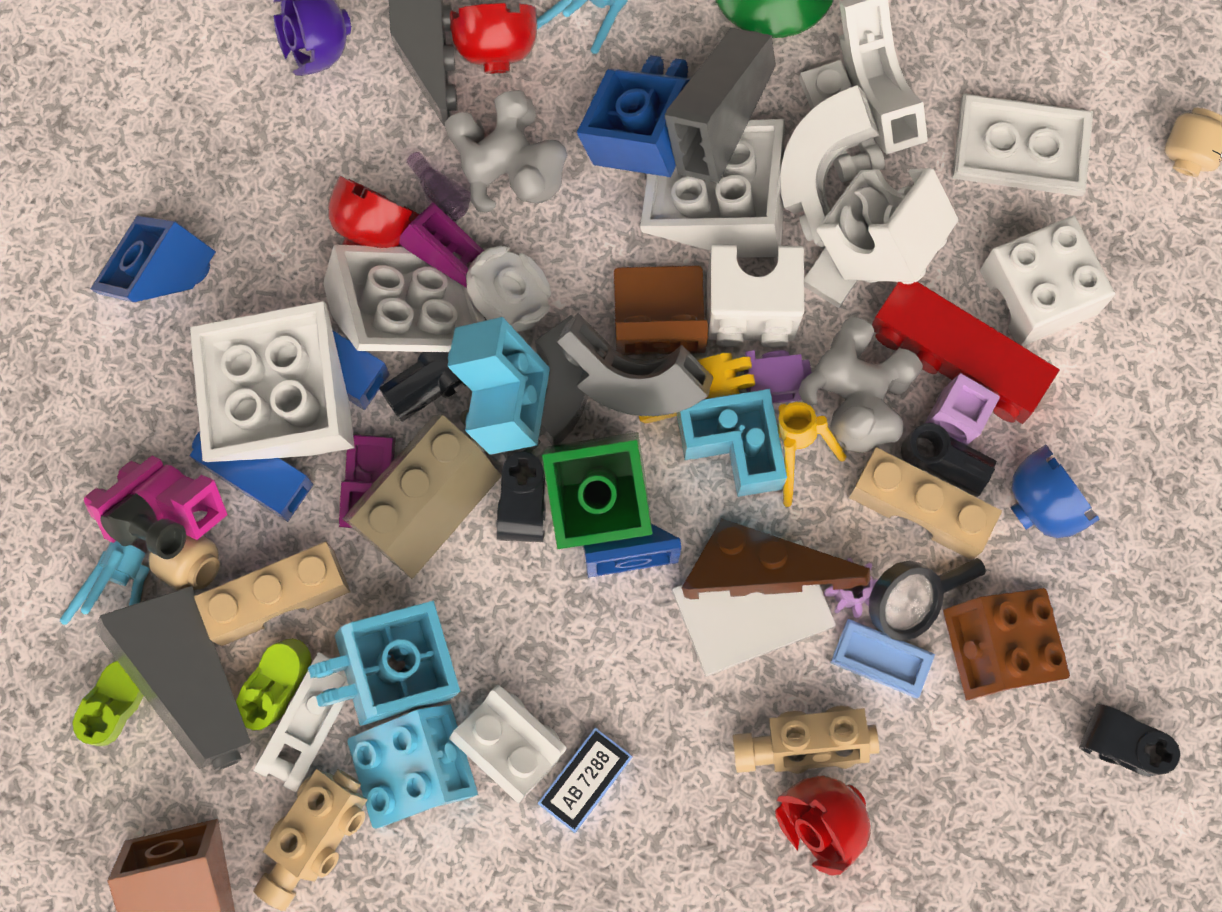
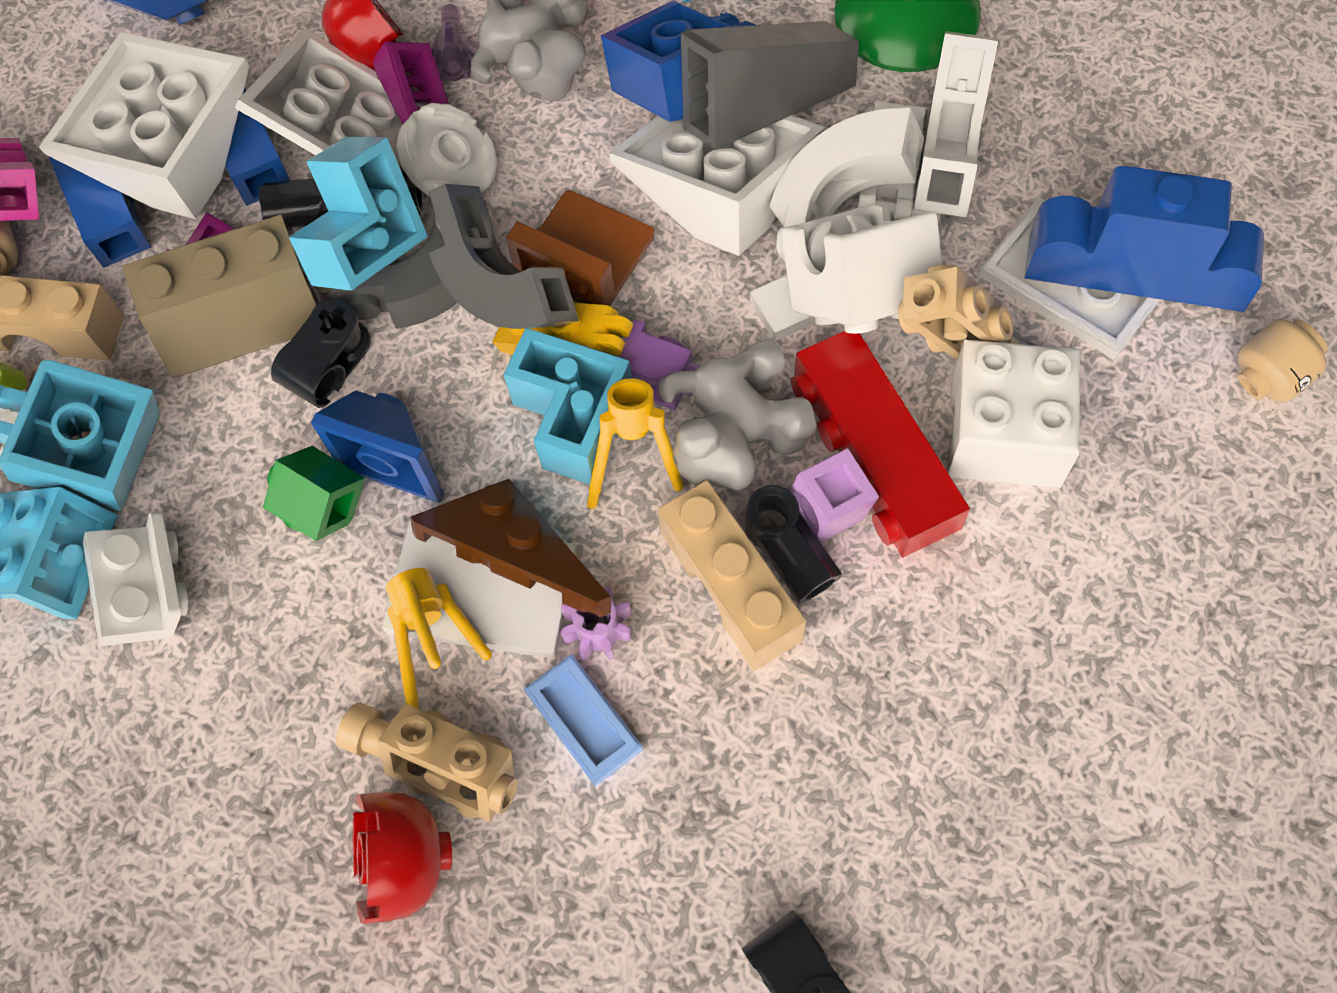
camera: 35 degrees right, 10 degrees down
tile [537,728,633,833] -> none
green slope [542,432,652,550] -> none
white piece [707,245,804,348] -> none
black piece [868,558,986,641] -> none
dark orange bracket [943,588,1070,701] -> none
blue cylinder [1010,444,1100,538] -> none
none -> green brick [262,446,365,541]
none -> yellow plant [386,568,492,709]
none -> tan brick [898,265,1020,359]
none -> blue brick [1024,166,1264,312]

